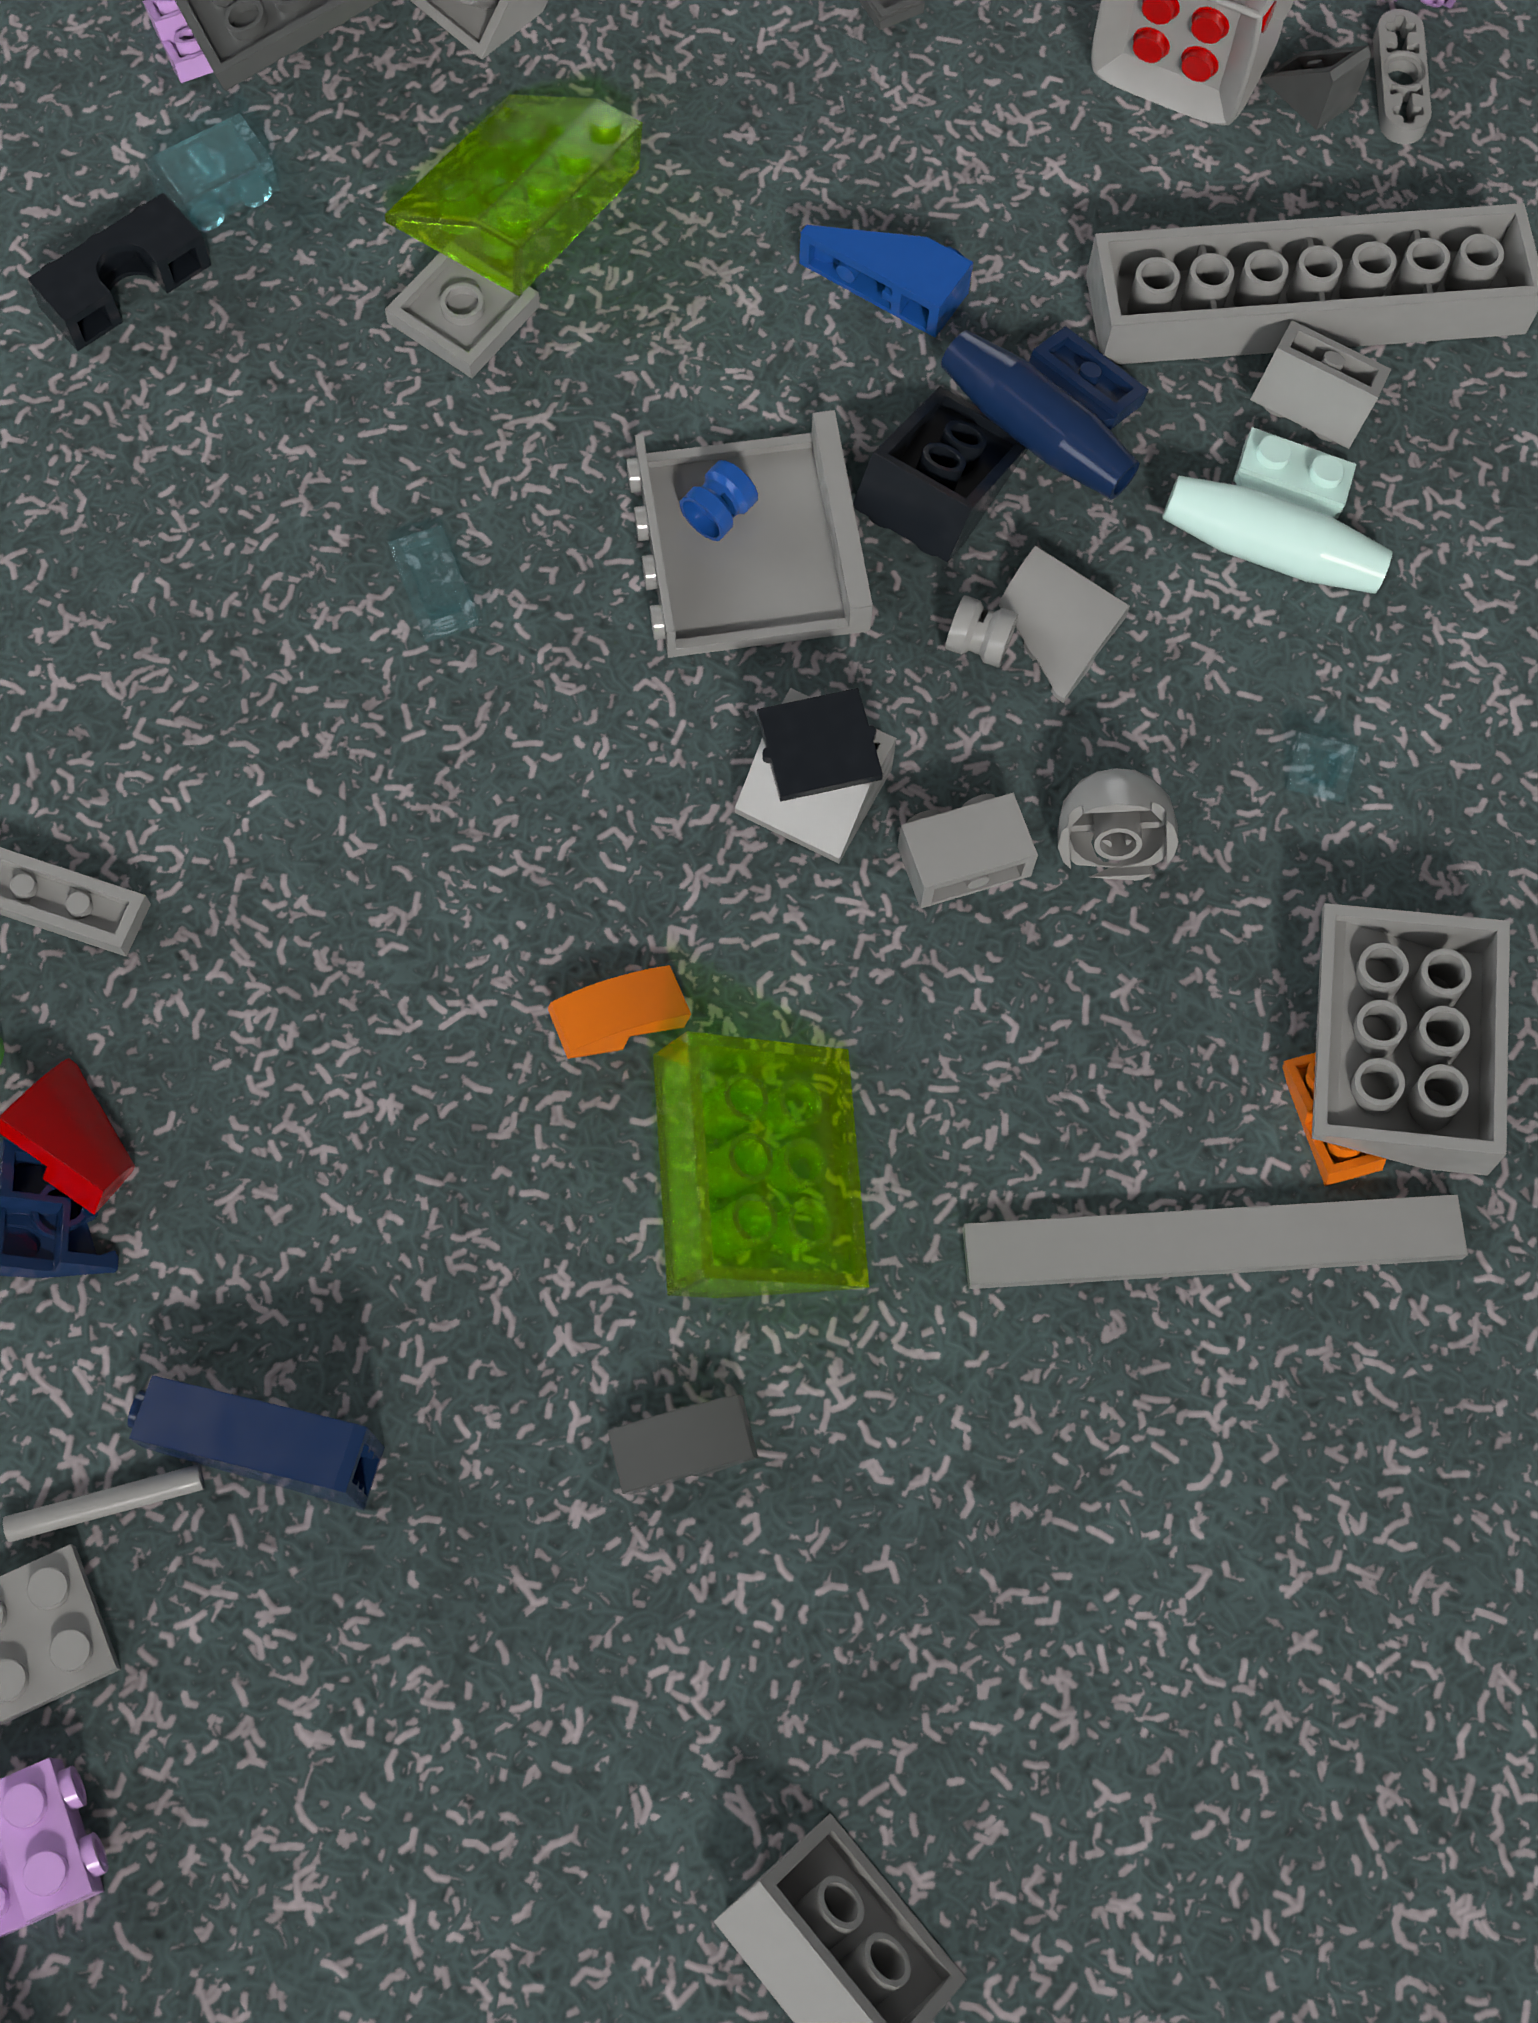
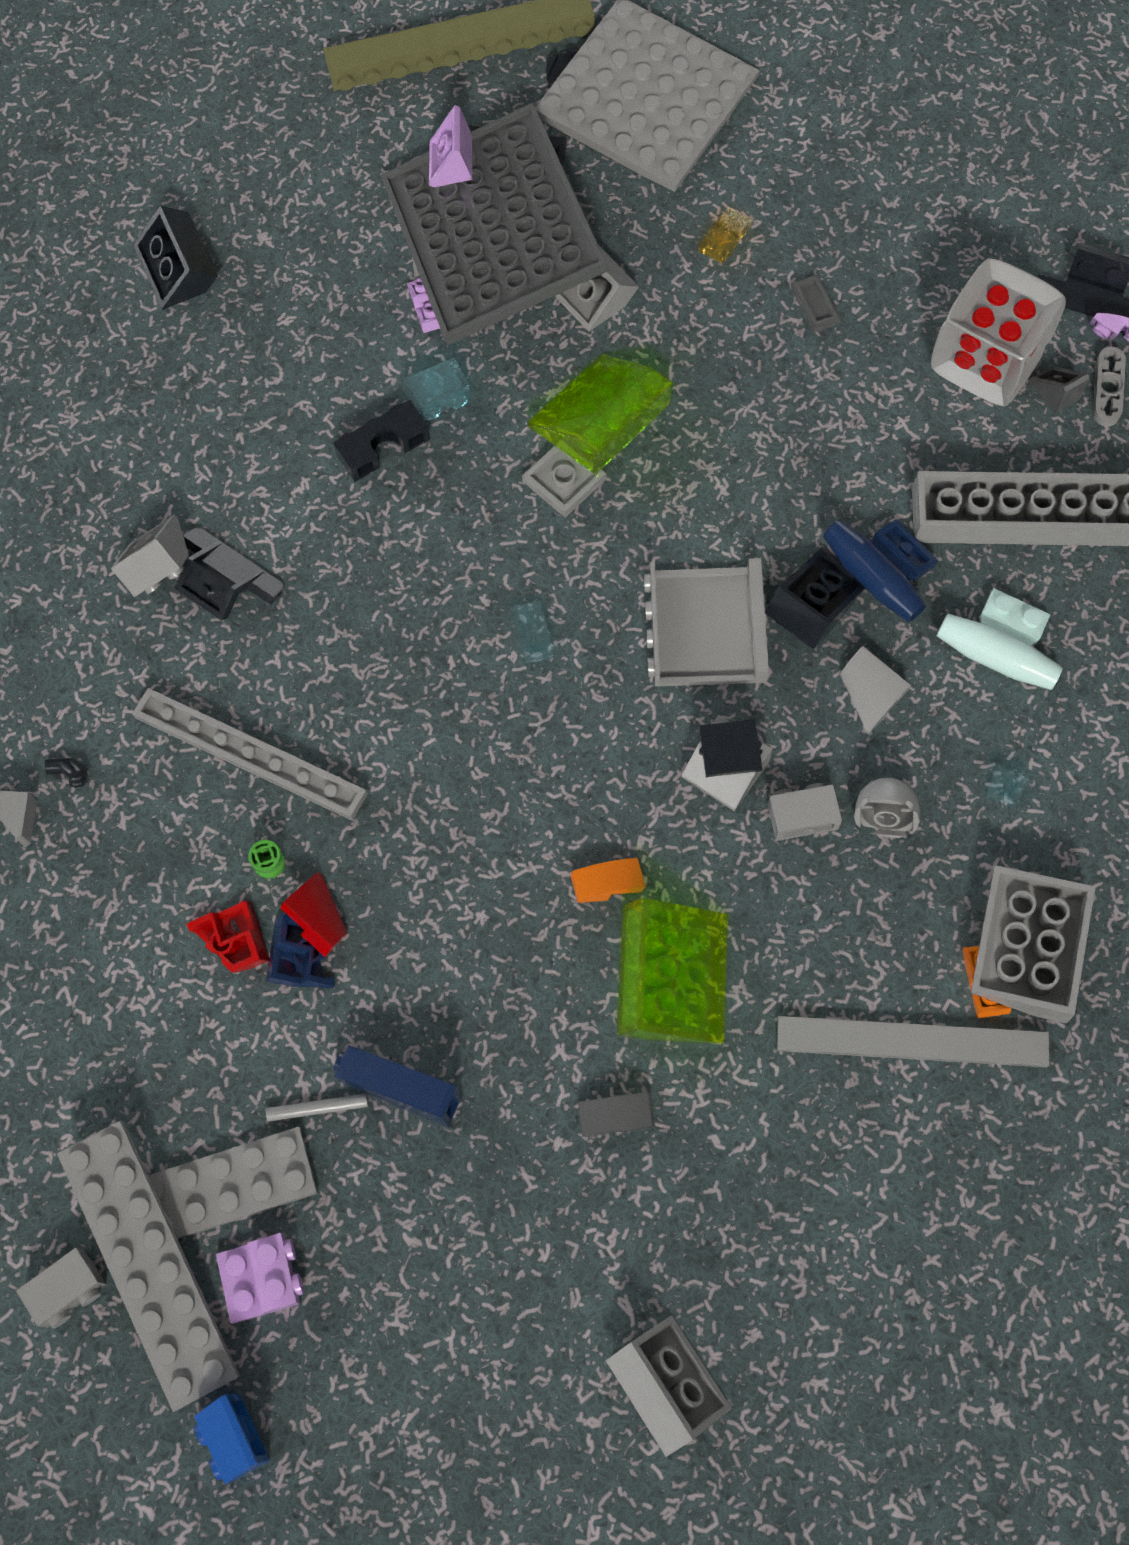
camera: 15 degrees right, 0 degrees up
blue wheel [680,460,758,541] -> none
blue slope [799,225,974,338] -> none
light grey wheel [945,595,1019,668] -> none
light grey brick [1250,320,1391,449] -> none

